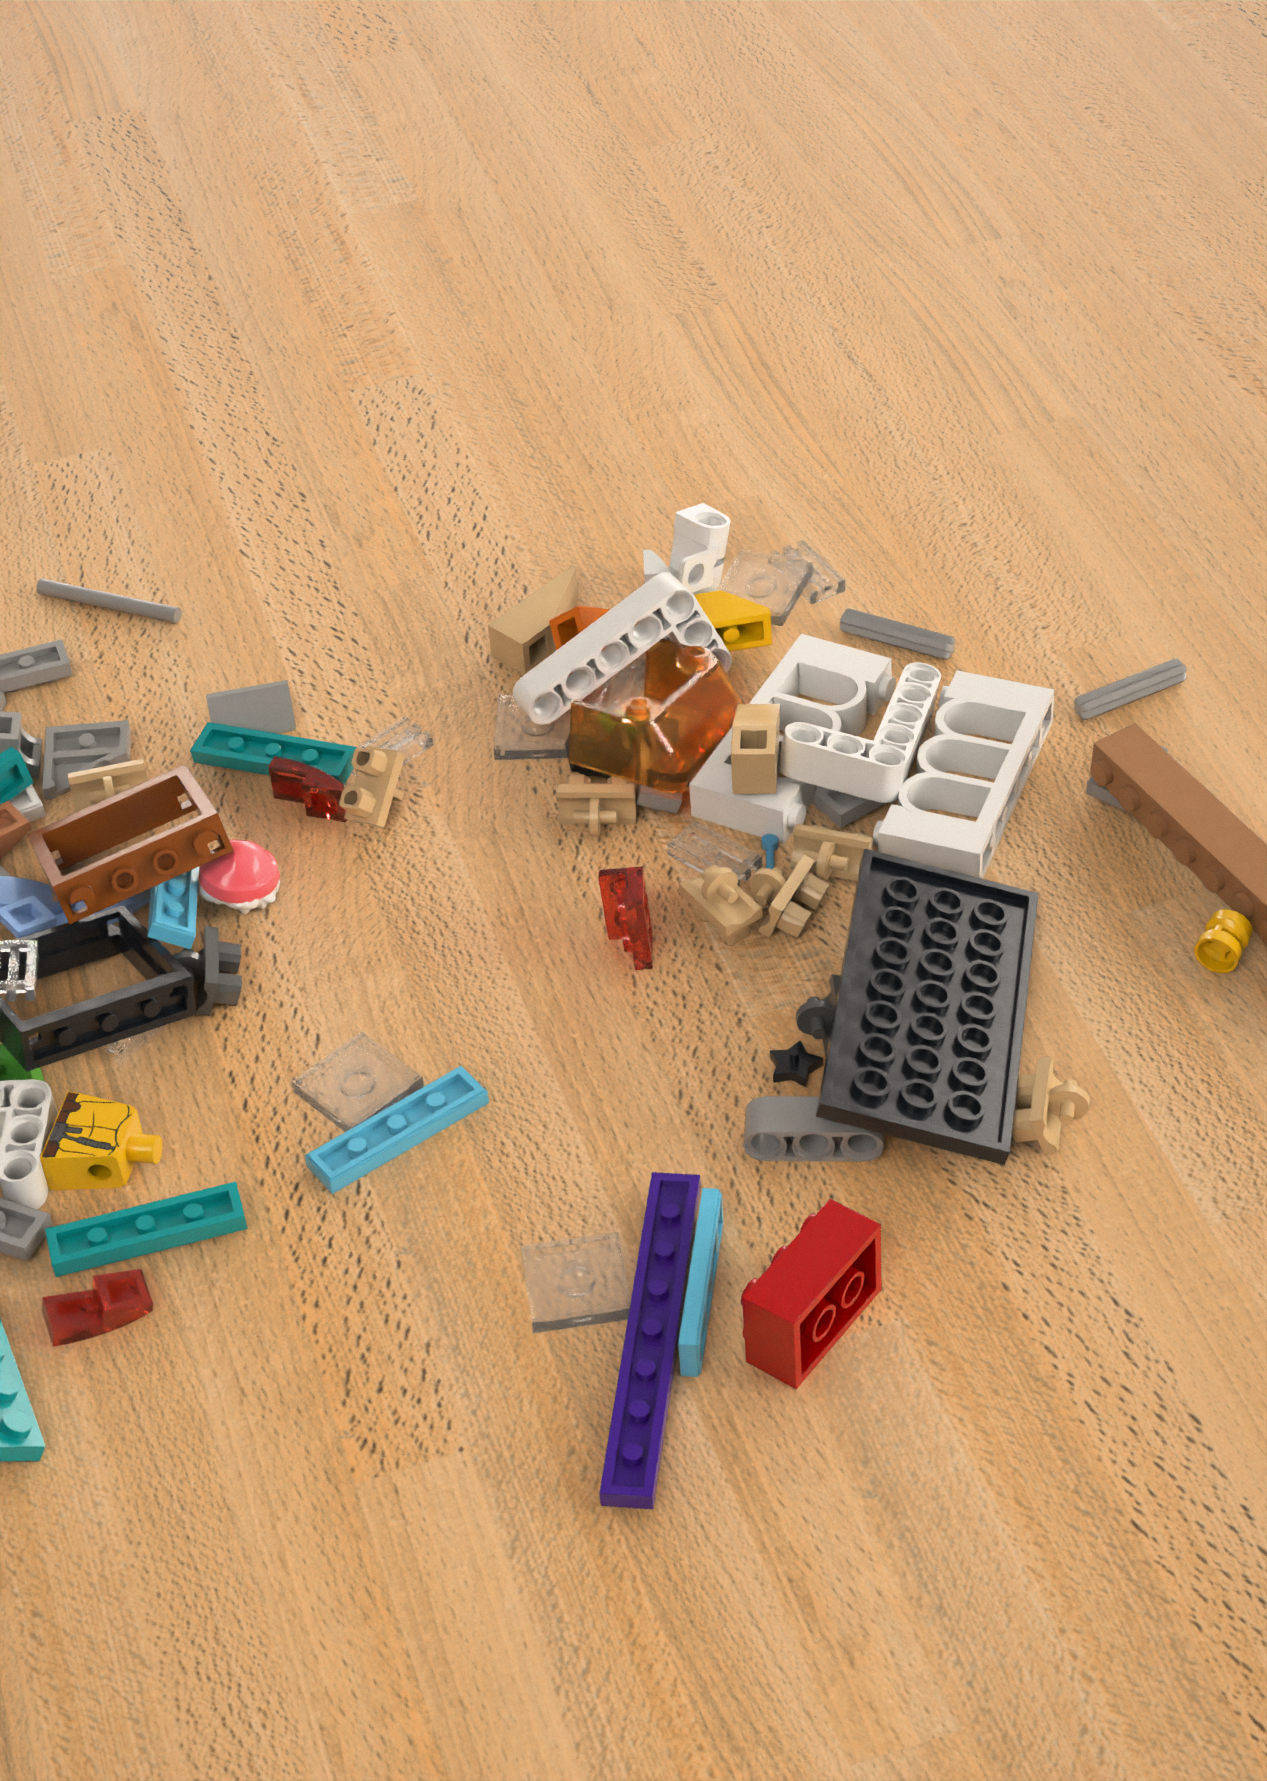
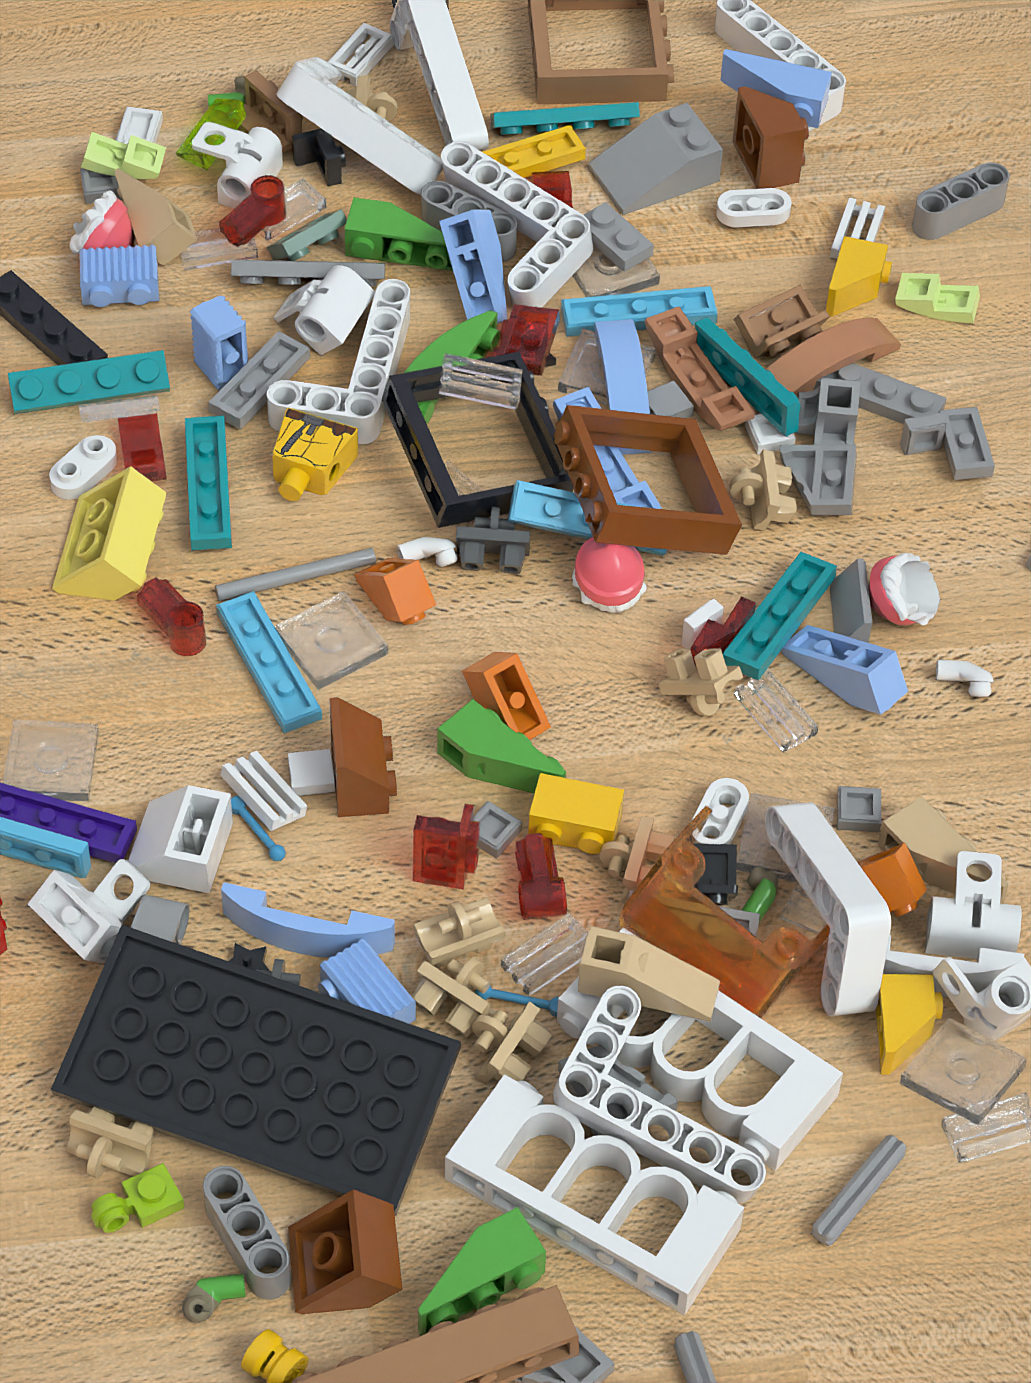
camera: 95 degrees right, 10 degrees up
none -> white piece [28,859,150,963]
none -> white plate [49,435,117,500]
none -> light yellow slope [52,466,167,601]
none -> clear tile [79,395,160,422]
none -> lime plate [91,1163,185,1233]
none -> white slope [125,785,233,893]
none -> clear red piece [137,577,206,656]
none -> arm [182,1274,246,1323]
none -> light grey beam [203,1166,291,1300]
none -> light grey bar [215,547,376,601]
none -> white tile [220,751,307,831]
none -> light blue slope [221,882,395,958]
none -> dark azure hinge [231,796,286,861]
none -> white tile [288,749,335,796]
none -> dark orange slope [288,1189,403,1314]
none -> light blue brick [318,939,416,1024]
none -> dark orange slope [329,697,397,817]
none -> orange slope [354,558,436,625]
none -> white arm [396,537,458,567]
none -> bright green slope [418,1207,546,1336]
none -> bright green slope [437,699,566,794]
none -> orange slope [462,652,551,740]
none -> light grey tile [462,801,522,859]
none -> clear red piece [515,833,567,920]
none -> yellow brick [528,773,624,854]
none -> white tile [681,599,724,654]
none -> white plate [689,778,749,845]
none -> light blue slope [781,625,908,715]
none -> light grey tile [837,786,881,832]
none -> white hair [868,553,940,625]
none -> light grey tile [900,412,947,455]
none -> white piece [925,851,1022,959]
none -> white arm [936,660,994,697]

